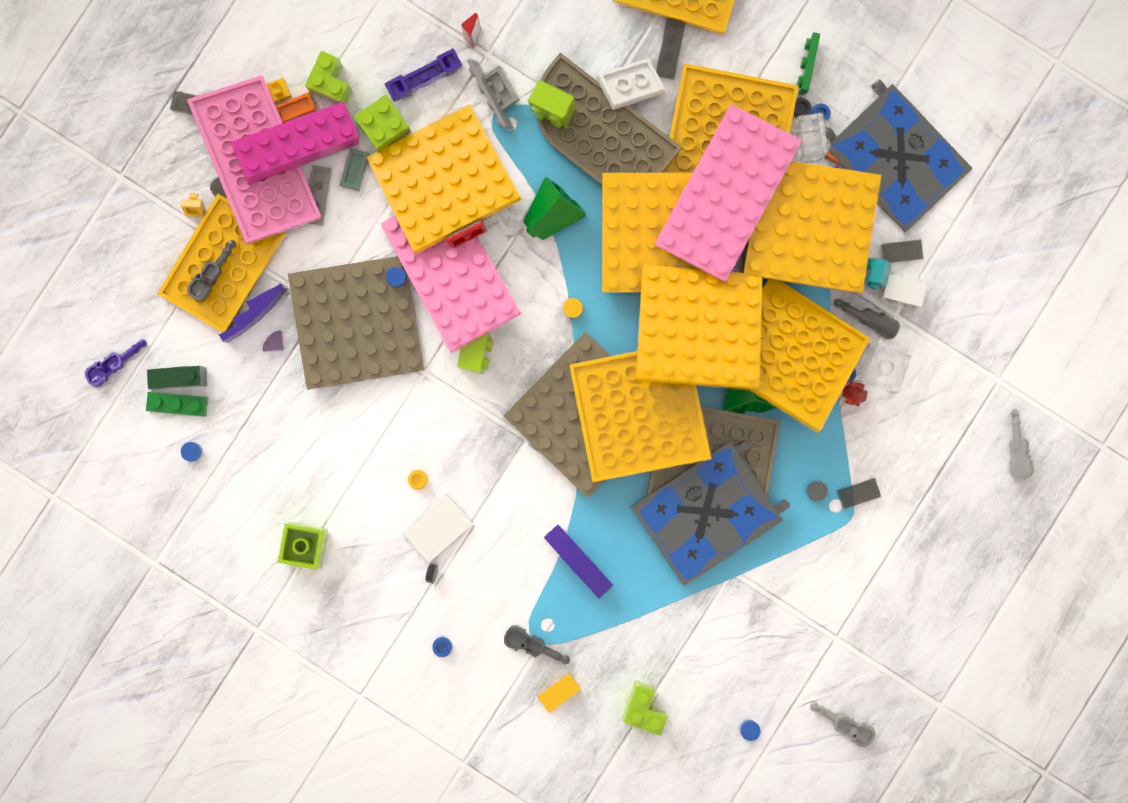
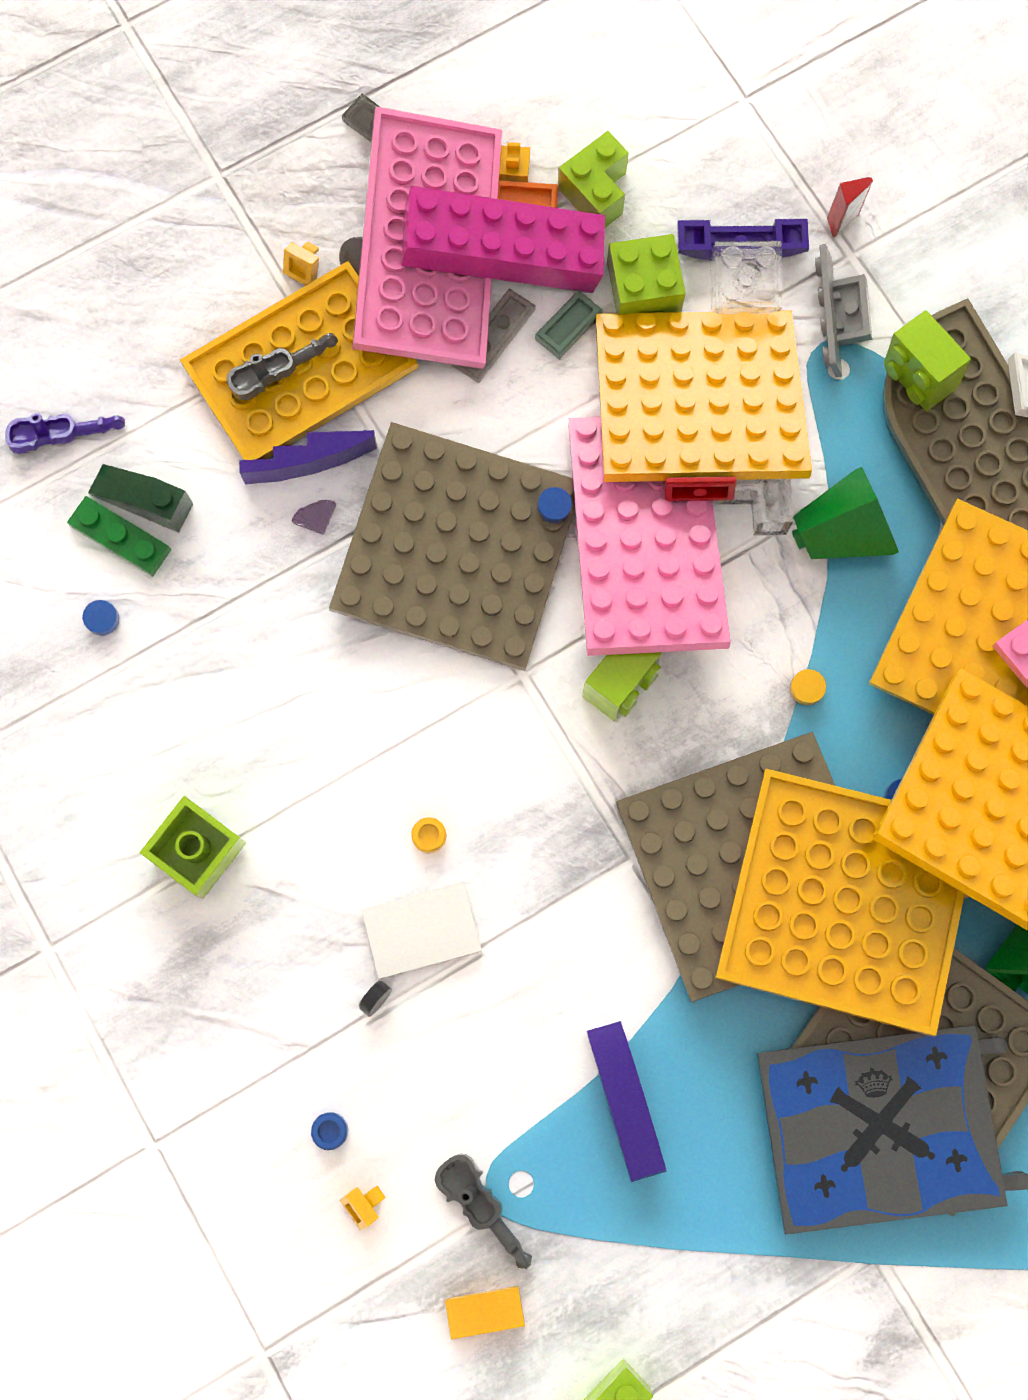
camera: 25 degrees right, 10 degrees down
none -> yellow tile [339,1185,386,1231]

